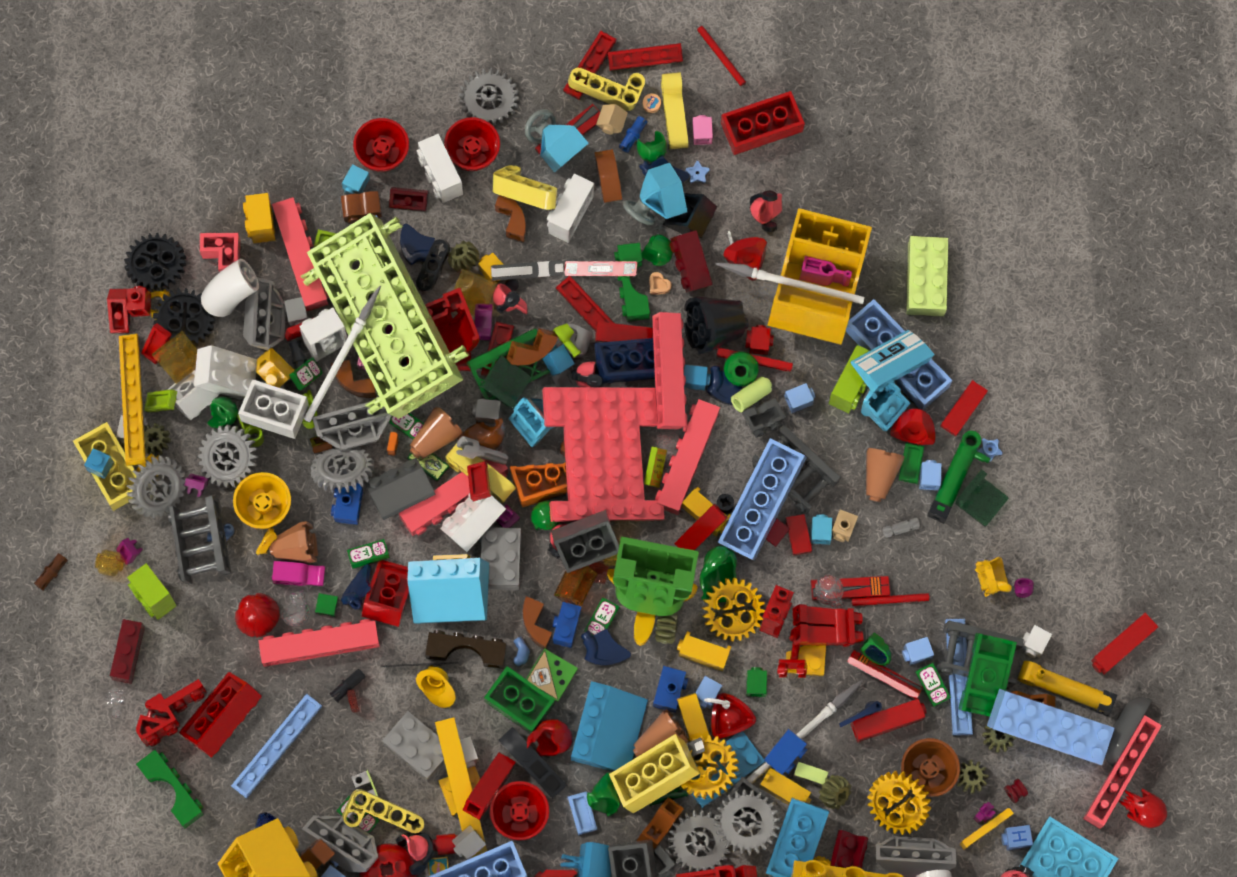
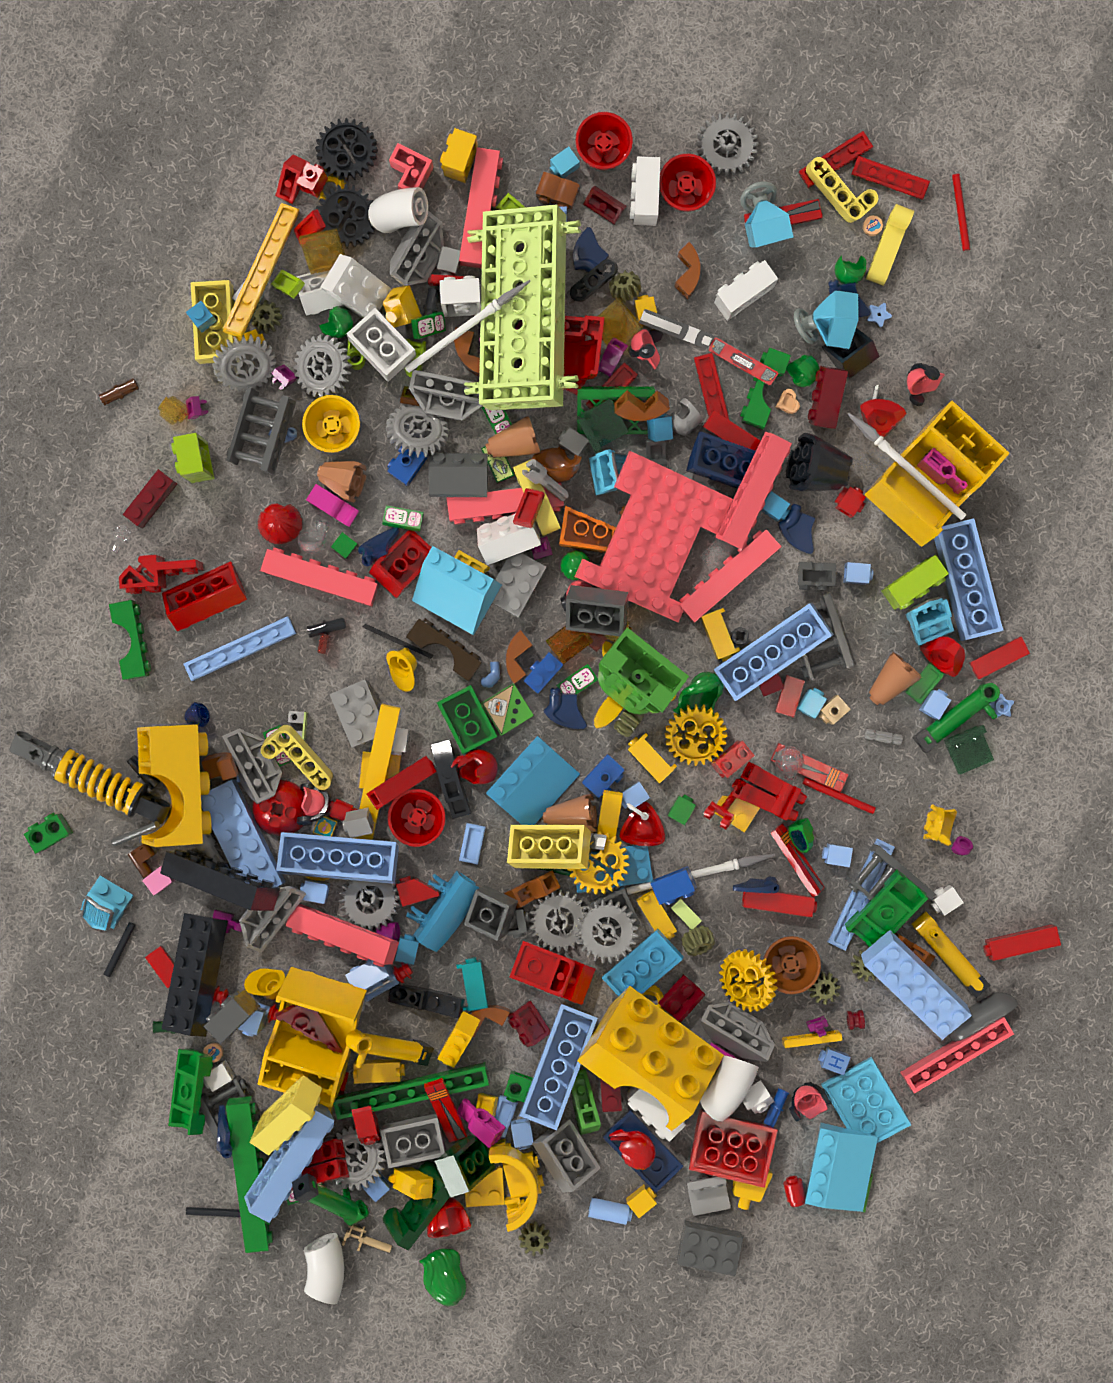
camera: 30 degrees right, 15 degrees up
yellow piece [256,528,277,555] -> none
orange tile [387,432,399,456] -> none
light yellow beam [493,165,557,210] -> none
lime bar [553,323,581,358] -> none
cap [571,361,602,387] -> none
green hat [587,773,621,816] -> none
dark orange brick [594,149,622,203] -> none
tan brick [596,104,628,135] -> none
blue pin [619,116,648,153] -> none
lime tile [644,447,667,487] -> none
red tile [674,504,728,551] -> none
bright pink brick [692,115,713,145] -> none
red tile [717,348,793,372] -> none
red brick [720,91,805,155] -> none
green piece [724,351,759,386] -> none
yellowish green brick [731,376,772,412] -> none
medium azure slope [850,330,935,393] -> none
yellowish green brick [906,236,948,316] -> none
tile [915,663,951,707] -> none
red helmet [1118,788,1168,829] -> none

